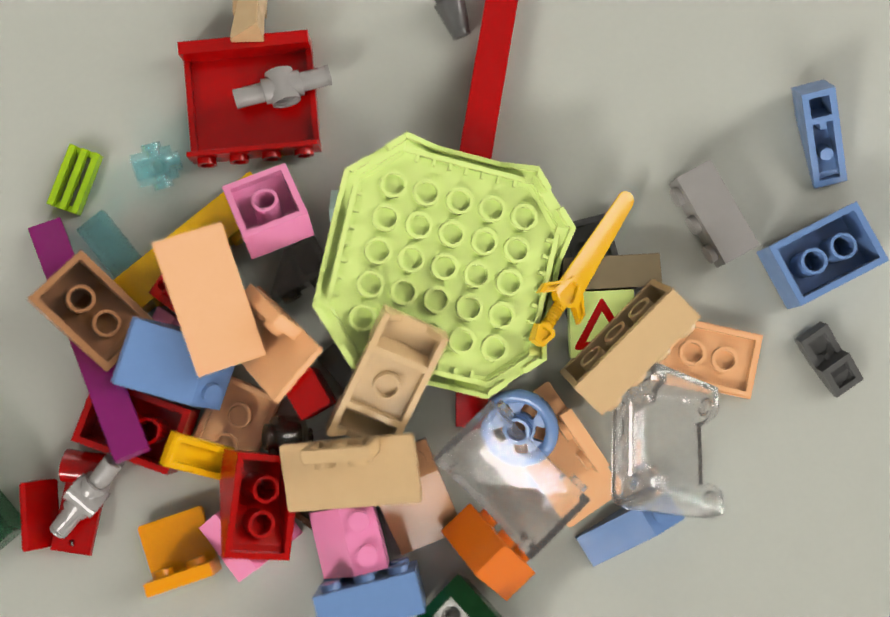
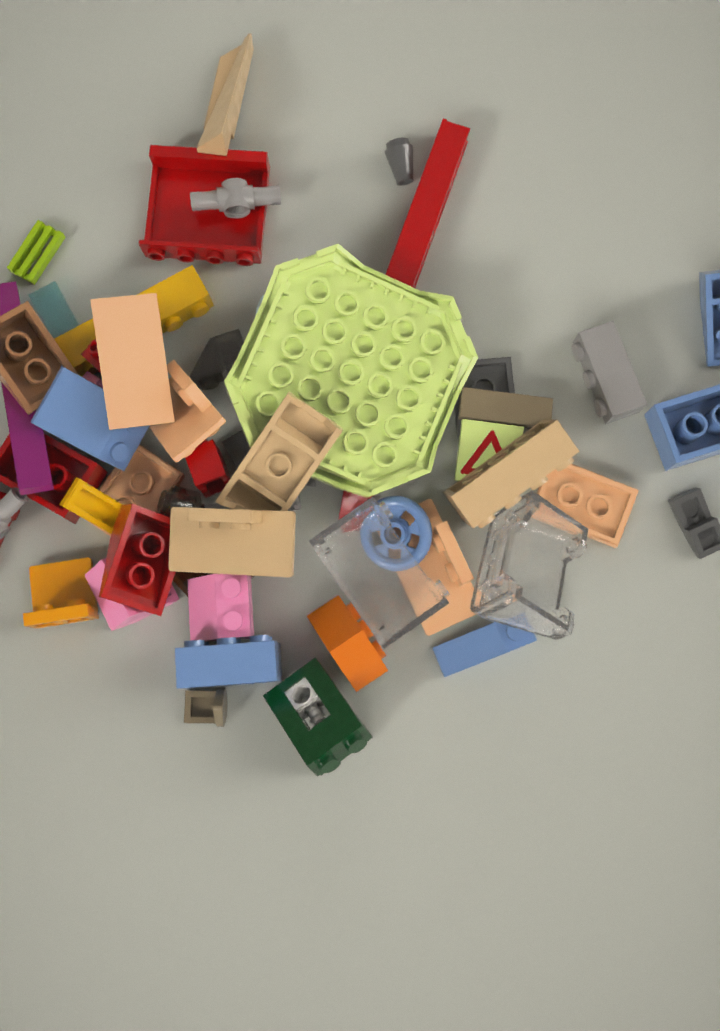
camera: 15 degrees right, 5 degrees down
clear light blue brick [129,141,183,191] -> none
bright pink slope [222,163,314,260] -> none
medium nougat slope [380,437,457,555] -> none
yellow sword [529,191,634,347] -> none

